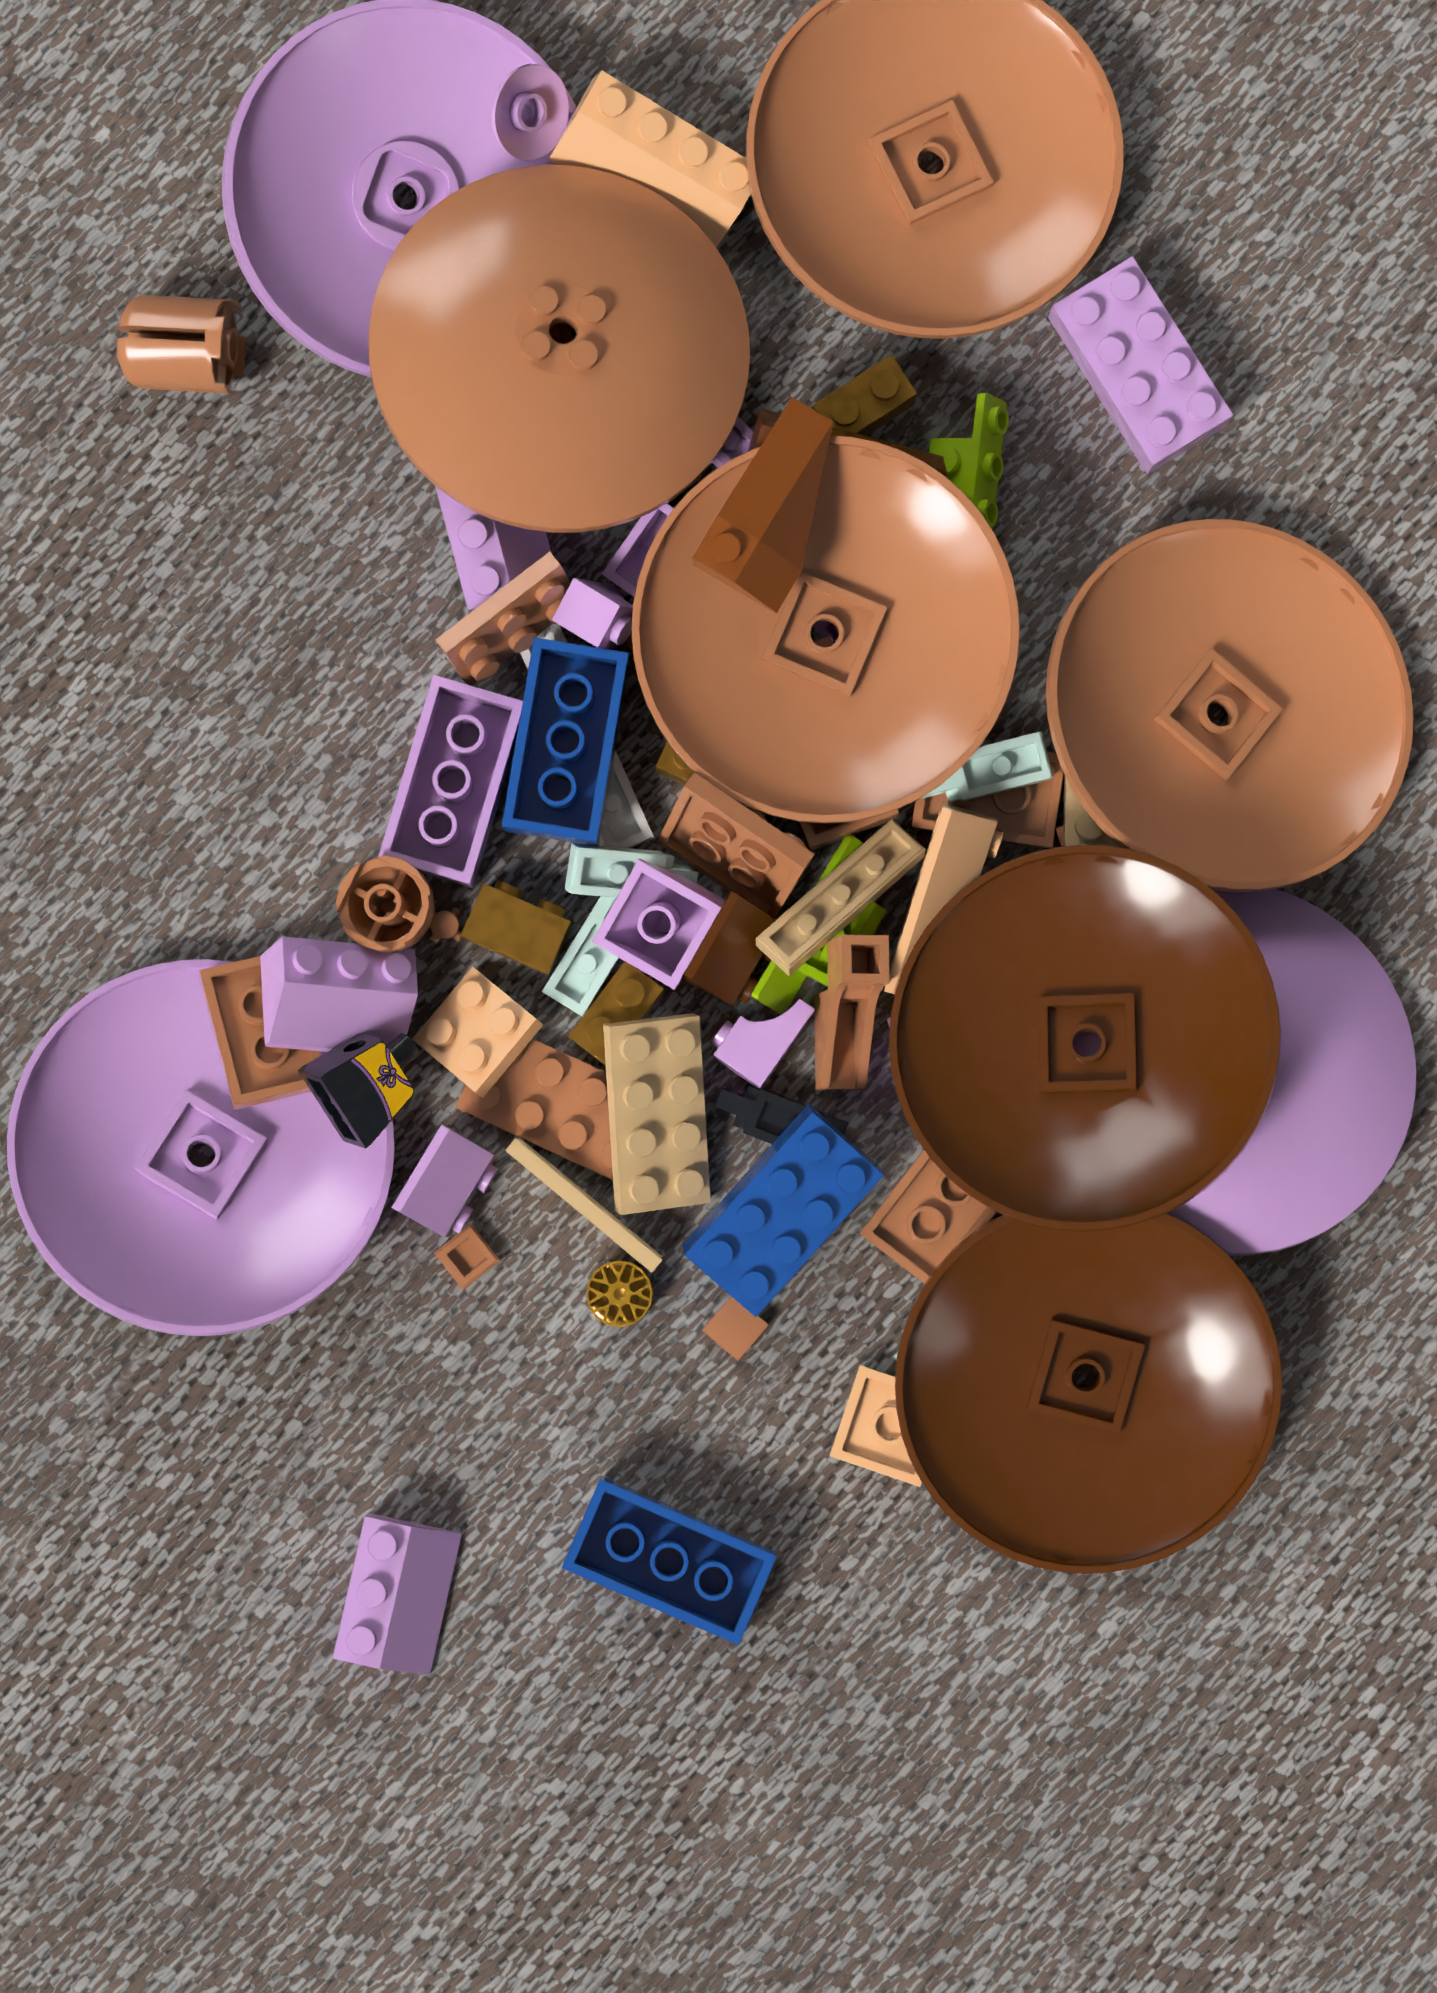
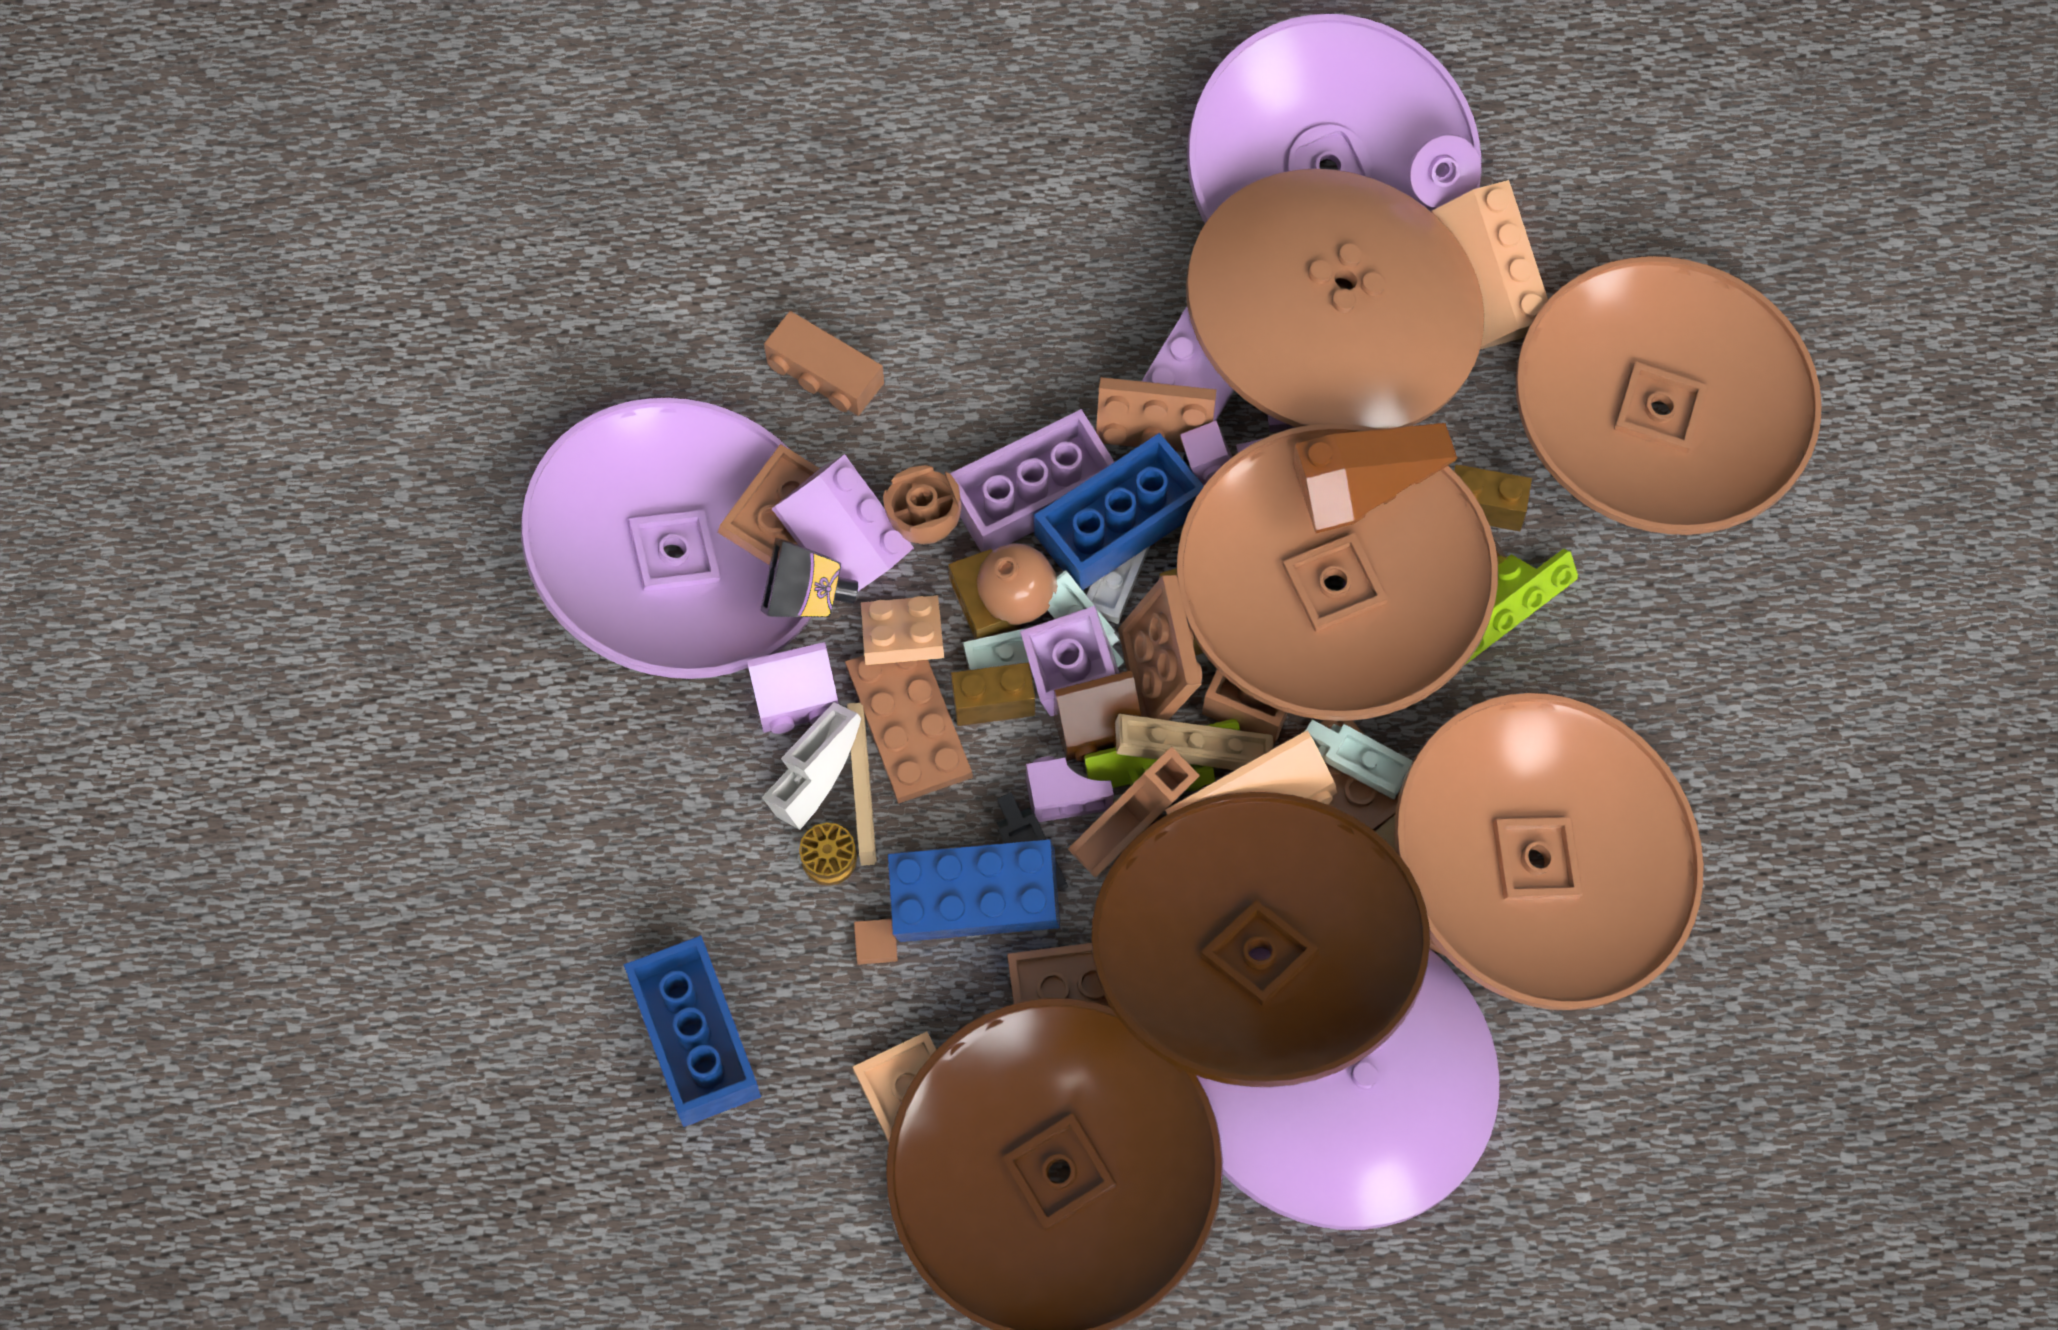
camera: 45 degrees right, 20 degrees down
nougat cylinder [117,295,247,394] -> none
lavender slope [333,1513,462,1674] -> none
nougat piece [429,907,462,944] -> none
nougat tile [434,1223,501,1290] -> none
tan plate [603,1013,711,1215] -> none
lavender brick [1048,256,1233,475] -> none
none -> white slope [762,702,861,830]
none -> nougat brick [764,311,884,416]
none -> nougat cylinder [976,543,1058,625]

